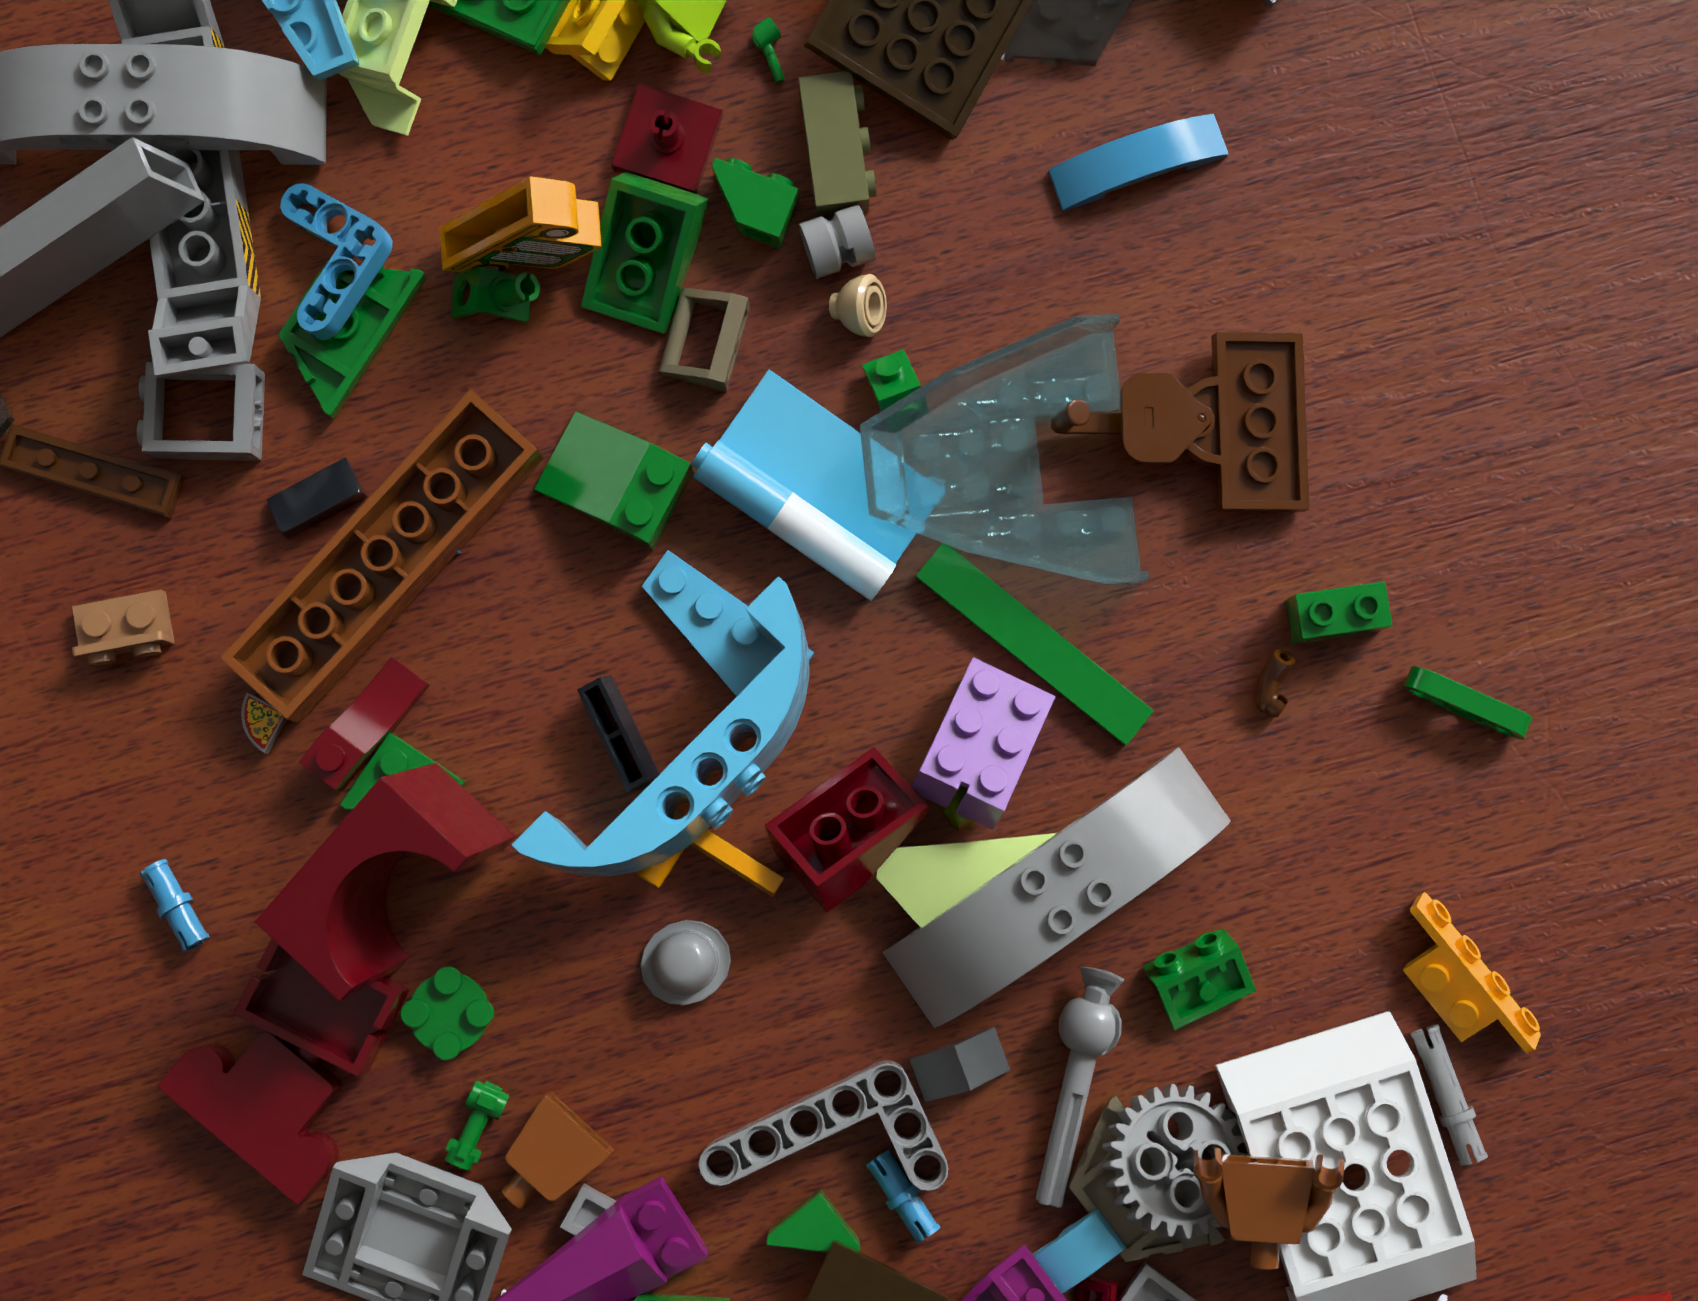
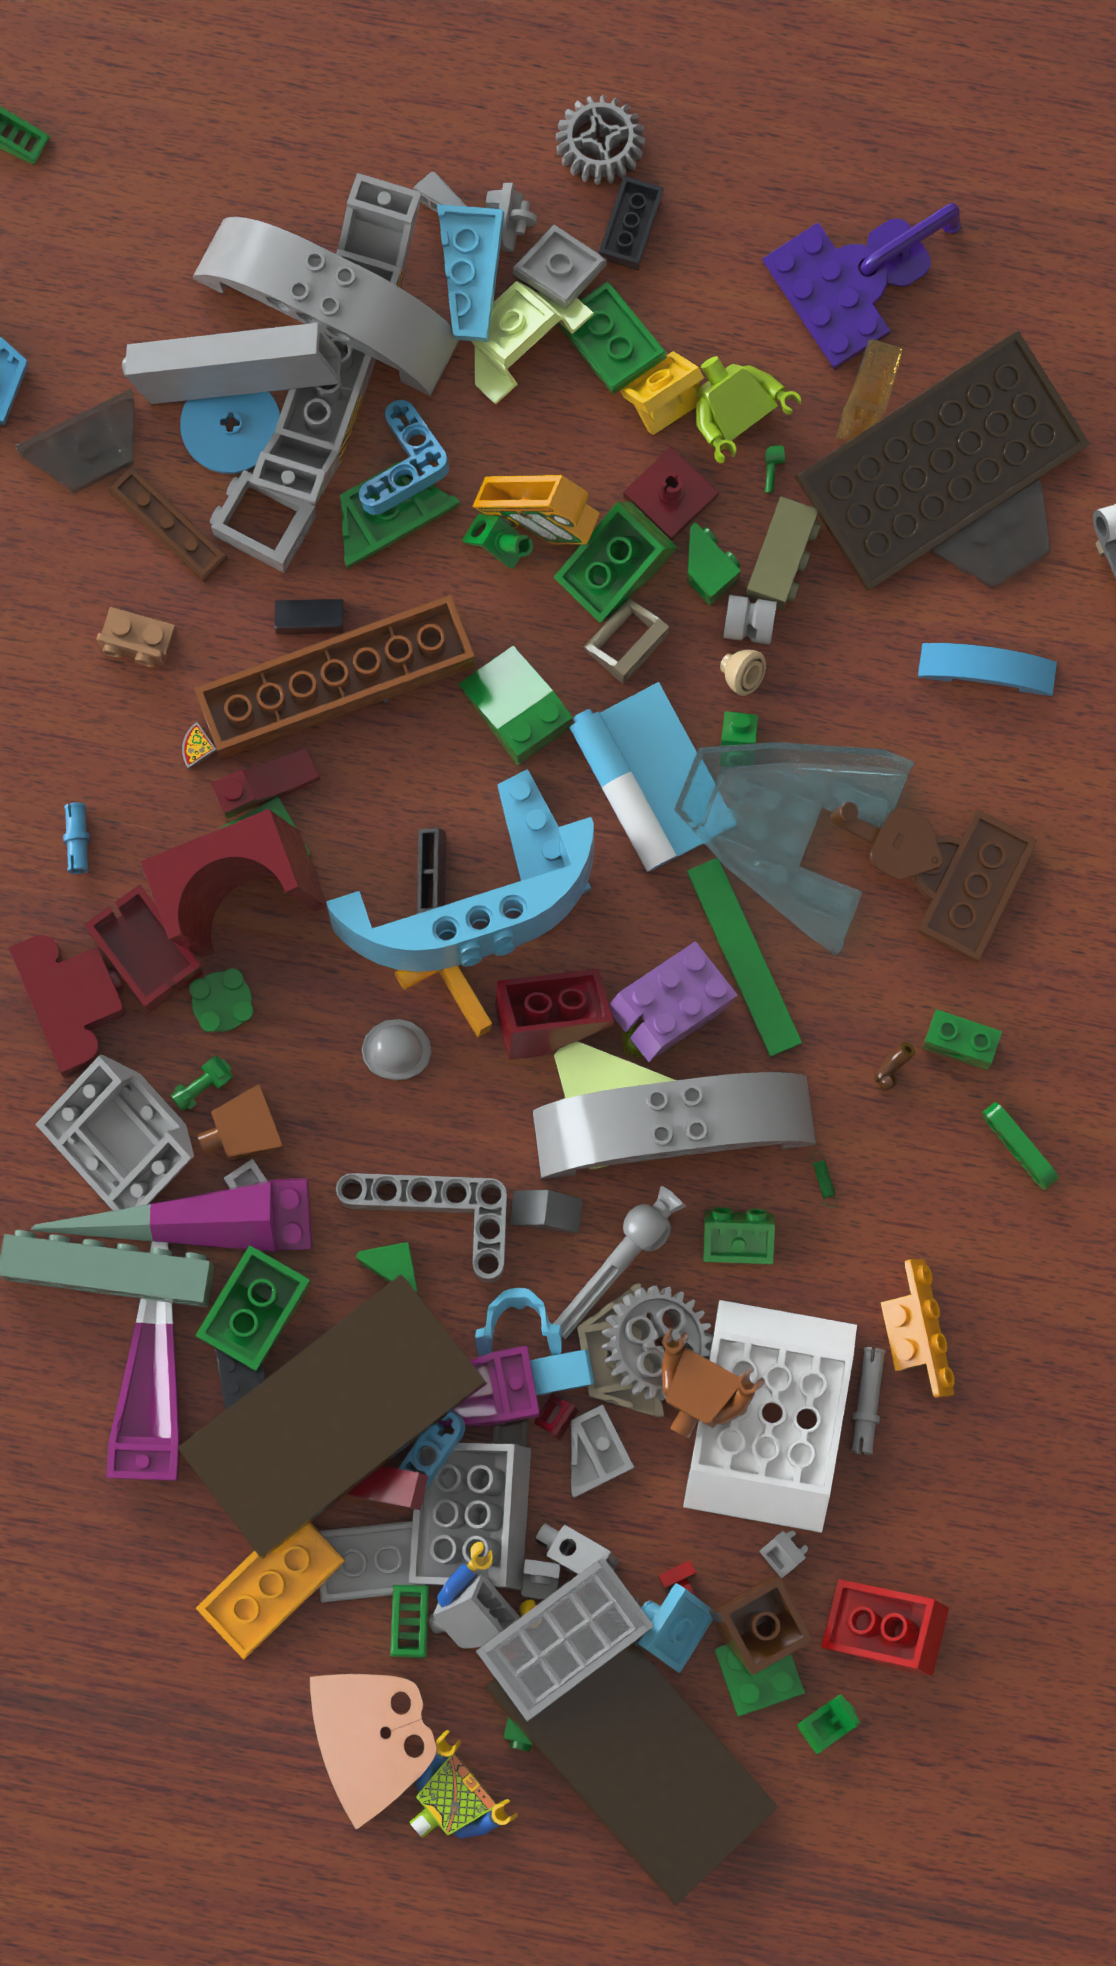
camera: 30 degrees right, 5 degrees down
dark azure pin [865,1149,941,1244] -> none
none -> dark azure piece [180,392,280,474]
none -> medium azure helmet [475,1288,562,1357]
none -> green piece [811,1151,837,1207]

